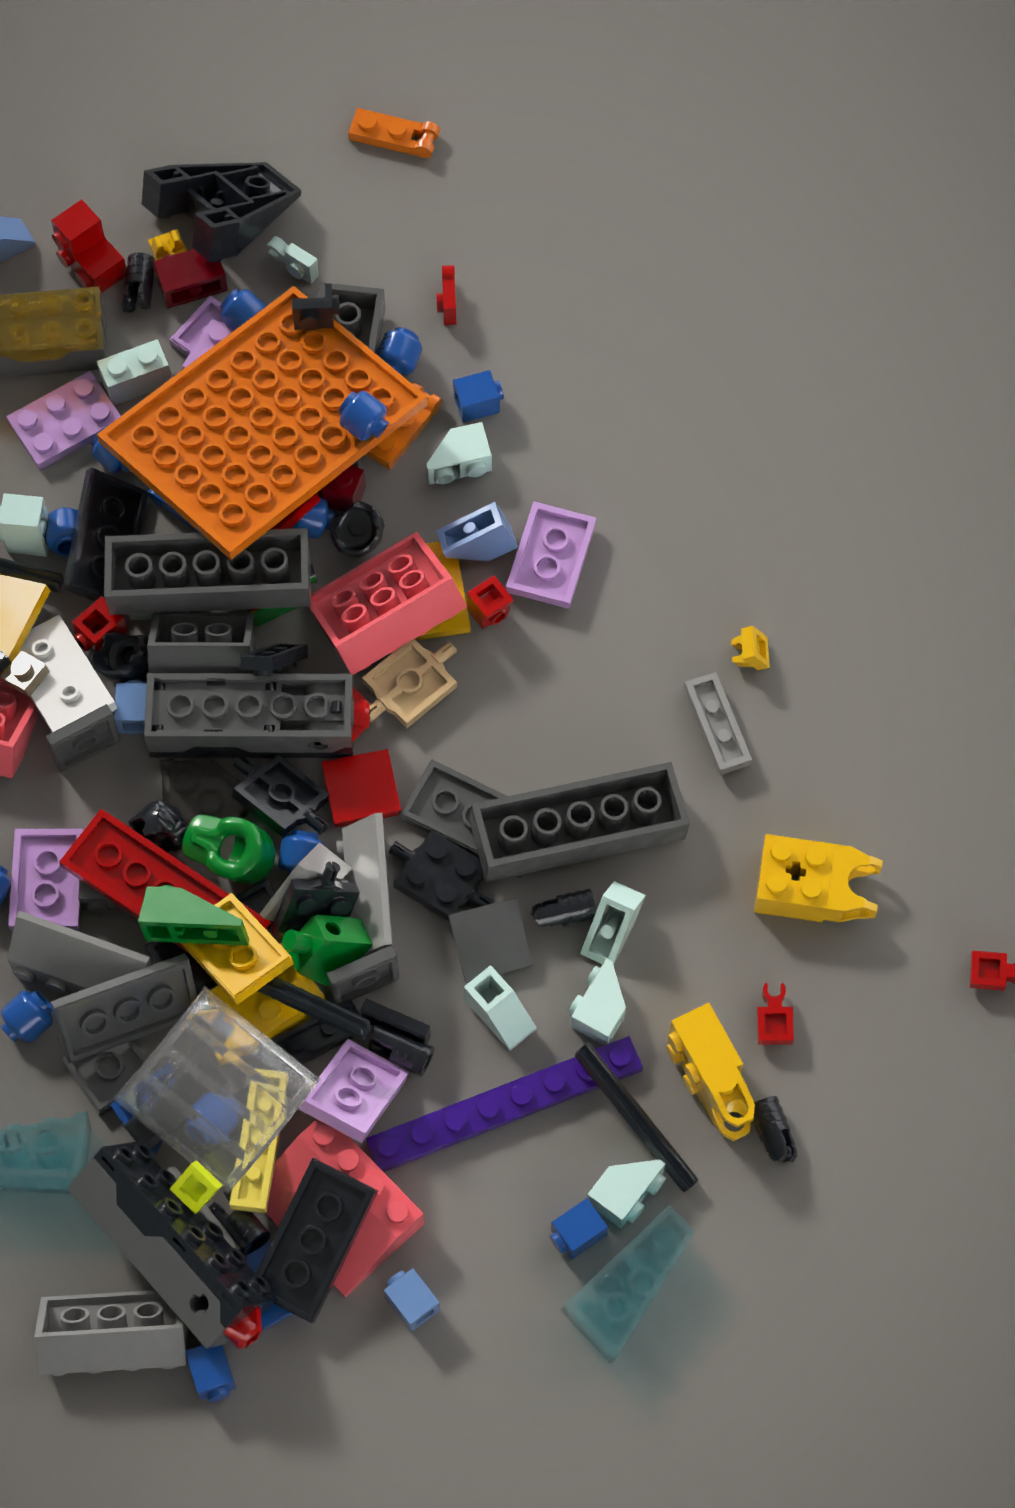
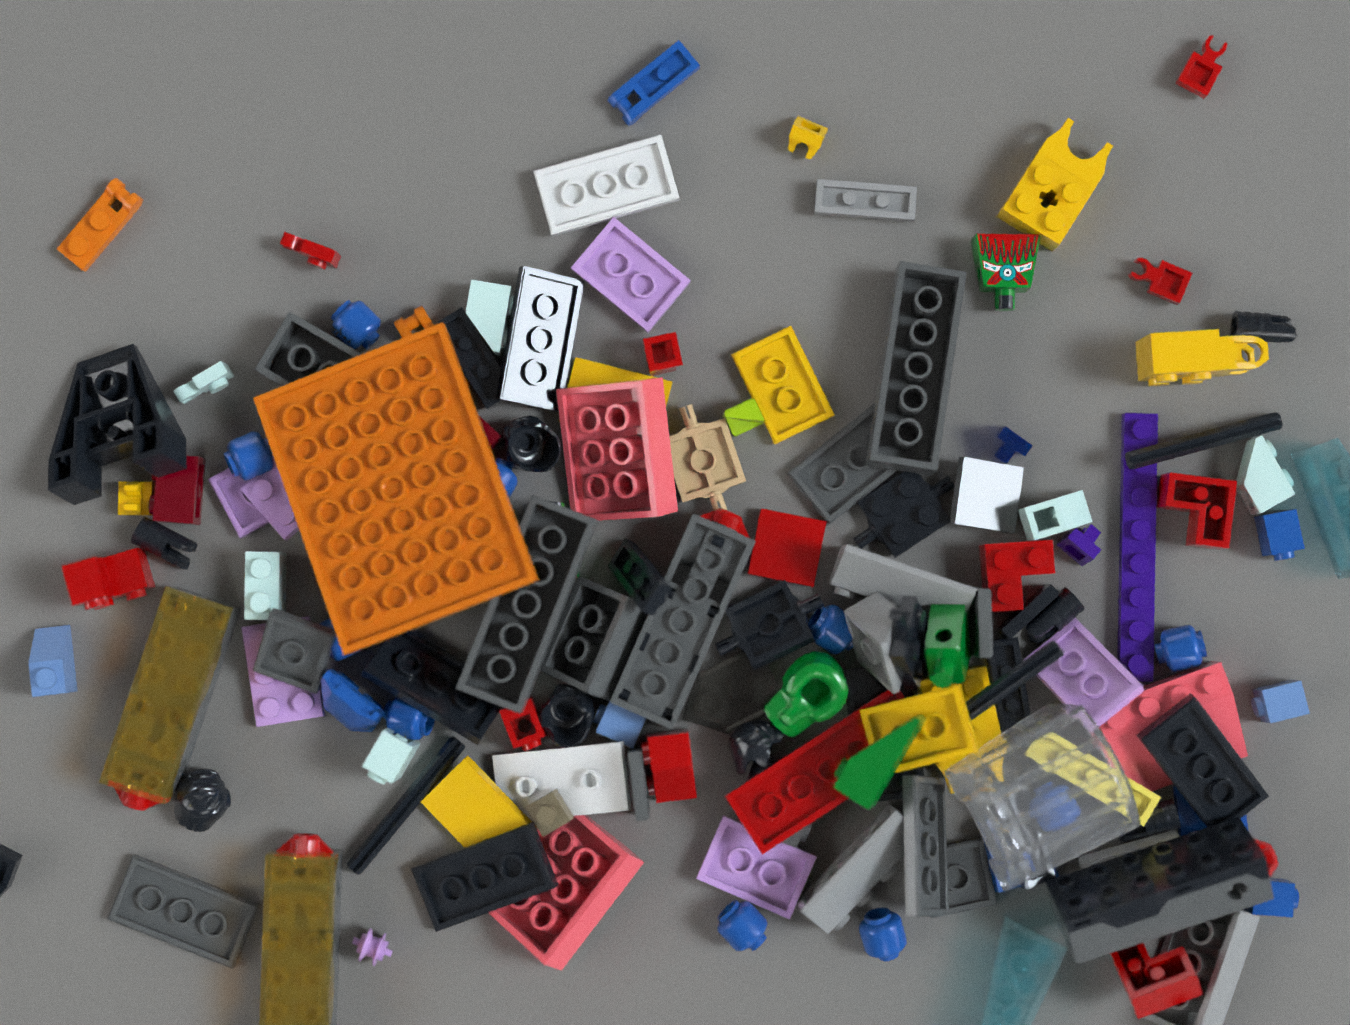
camera: 70 degrees left, 20 degrees up
neon yellow plate [170,1160,223,1214] -> none
black bracket [292,283,340,330] -> none
blue head [337,391,389,441] -> none
medium blue slope [436,502,518,562] -> none
blue brick [453,370,504,423] -> none
black hinge [531,888,596,927] -> none
light aqua slope [568,958,626,1045] -> none
light aqua slope [580,881,646,965] -> none
none -> dark grey tile [253,608,336,694]
none -> blue slope [321,669,385,732]
none -> black plate [434,307,504,410]
none -> plate [496,266,584,412]
none -> white plate [533,135,680,237]
none -> blue plate [607,40,700,126]
none -> red brick [642,728,697,803]
none -> lime slope [723,398,765,436]
none -> yellow tile [731,326,835,445]
none -> torso [971,233,1040,311]
none -> red brick [979,540,1055,612]
none -> clear blue tile [994,426,1033,464]
none -> dark purple tile [1057,524,1101,566]
none -> red brick [1110,943,1203,1019]
none -> blue head [1155,625,1208,672]
none -> red brick [1156,472,1237,550]

